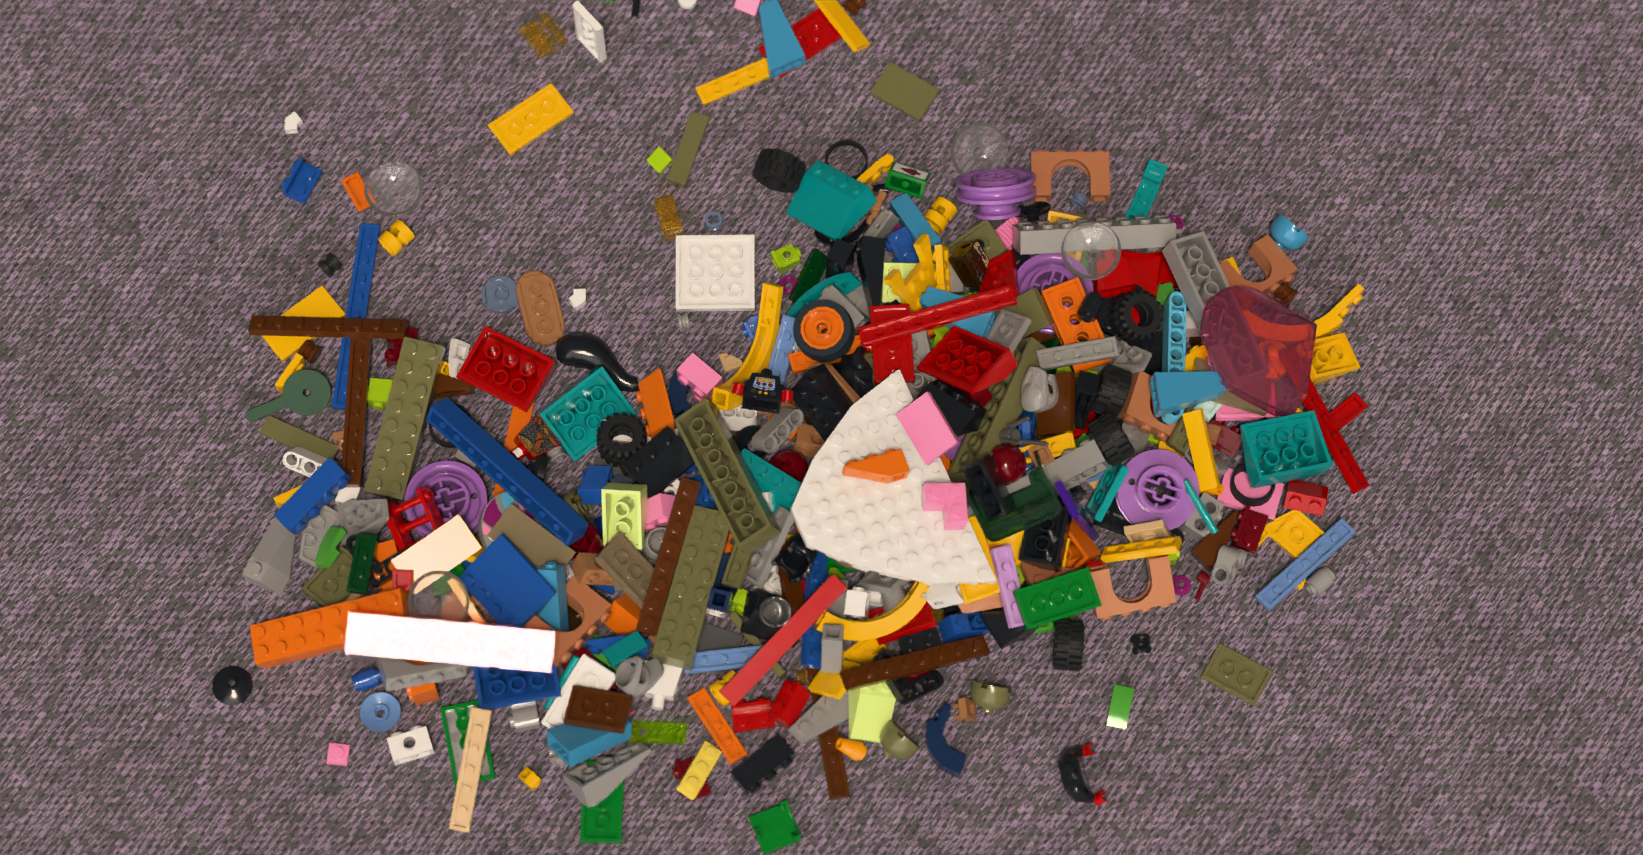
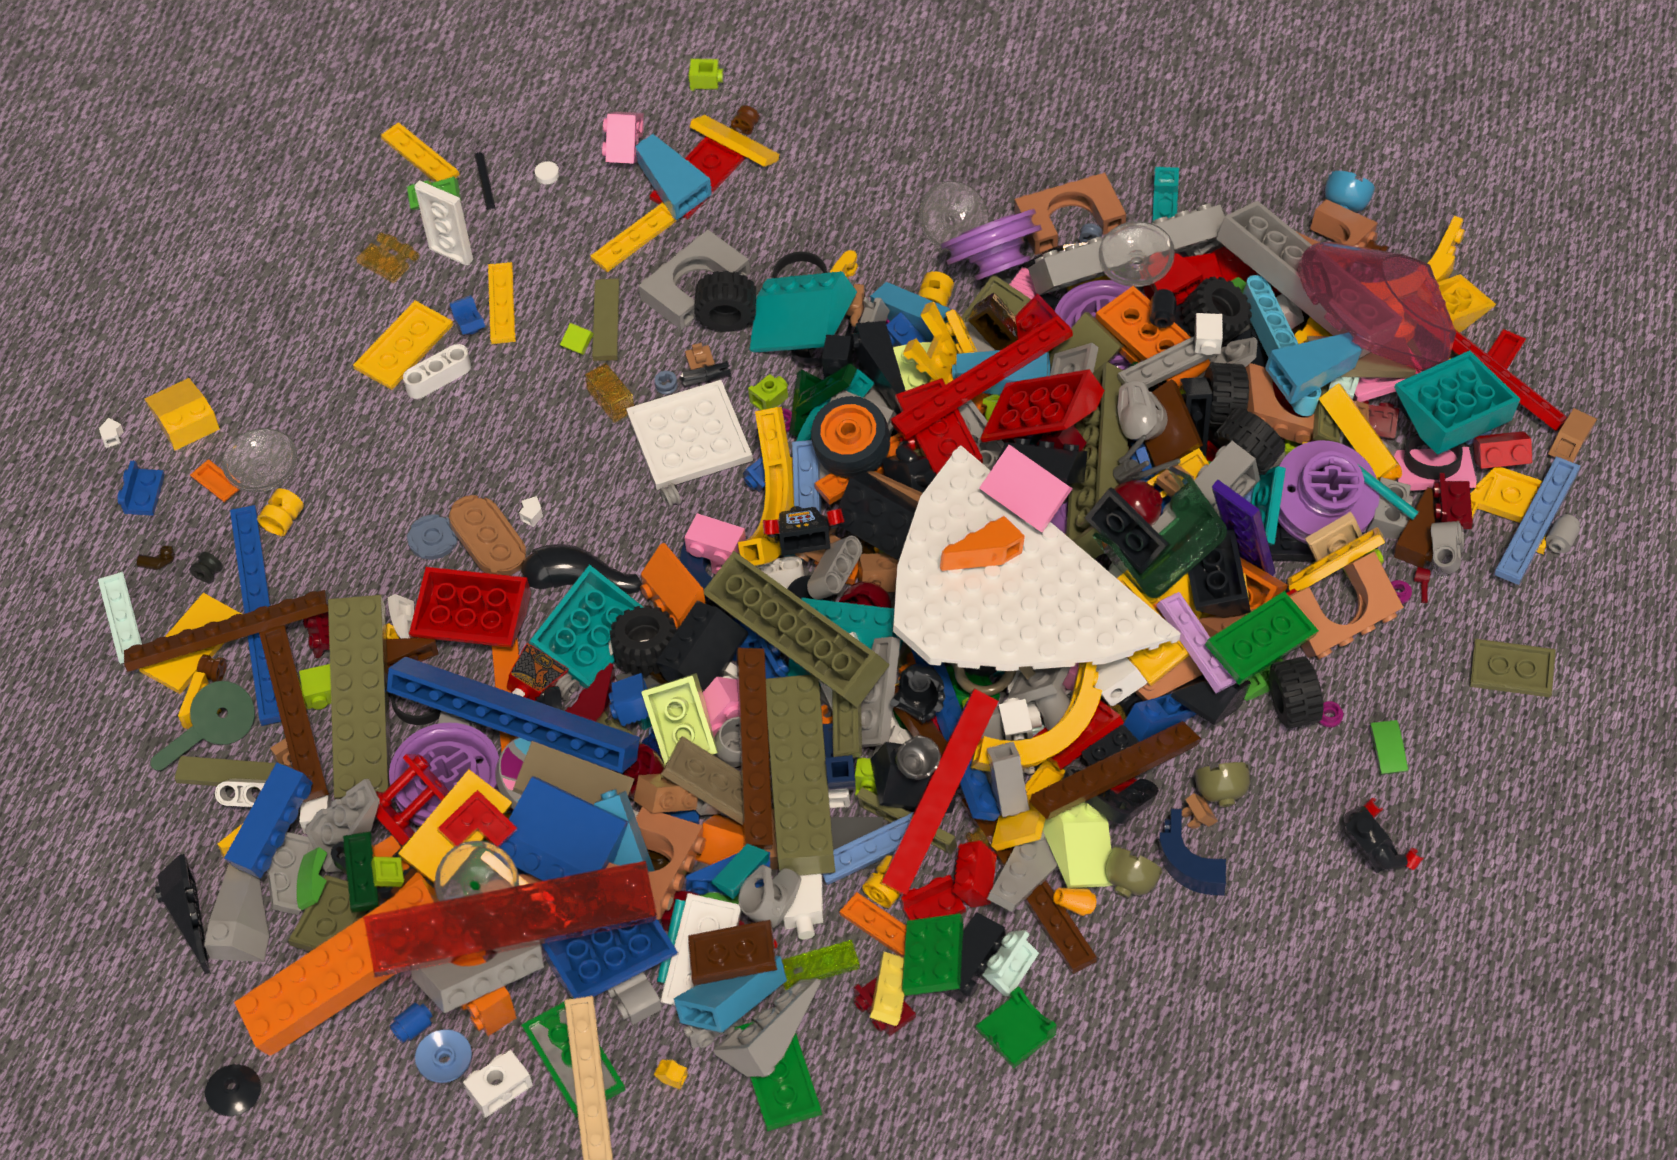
camera: 15 degrees left, 15 degrees down
bright pink plate [326,743,350,766] -> none
red tile [392,569,414,591] -> none
tan tile [718,353,743,373] -> none
olive tile [870,62,940,122] -> none
green brick [885,161,931,199] -> none
bright pink brick [921,483,968,530] -> none
black plate [1130,634,1152,655] -> none
none -> light aqua tile [98,572,142,664]
none -> dark brown arm [137,546,175,570]
none -> yellow slope [144,378,220,451]
none -> black wedge [155,854,210,975]
none -> lime tile [371,857,404,887]
none -> white beam [403,344,471,399]
none -> red plate [438,790,517,850]
none -> blue bracket [449,296,486,335]
none -> yellow tile [488,262,516,344]
none -> dark red slope [565,663,616,721]
none -> light grey arch [638,230,751,330]
none -> black axle [681,361,731,386]
none -> medium nougat tile [685,343,715,370]
none -> dark green tile [795,363,857,416]
none -> green plate [902,913,964,996]
none -> light aqua bracket [983,930,1039,997]
none -> white brick [1194,313,1222,355]
none -> magenta plate [1319,701,1343,727]
none -> medium nougat slope [1548,408,1597,463]

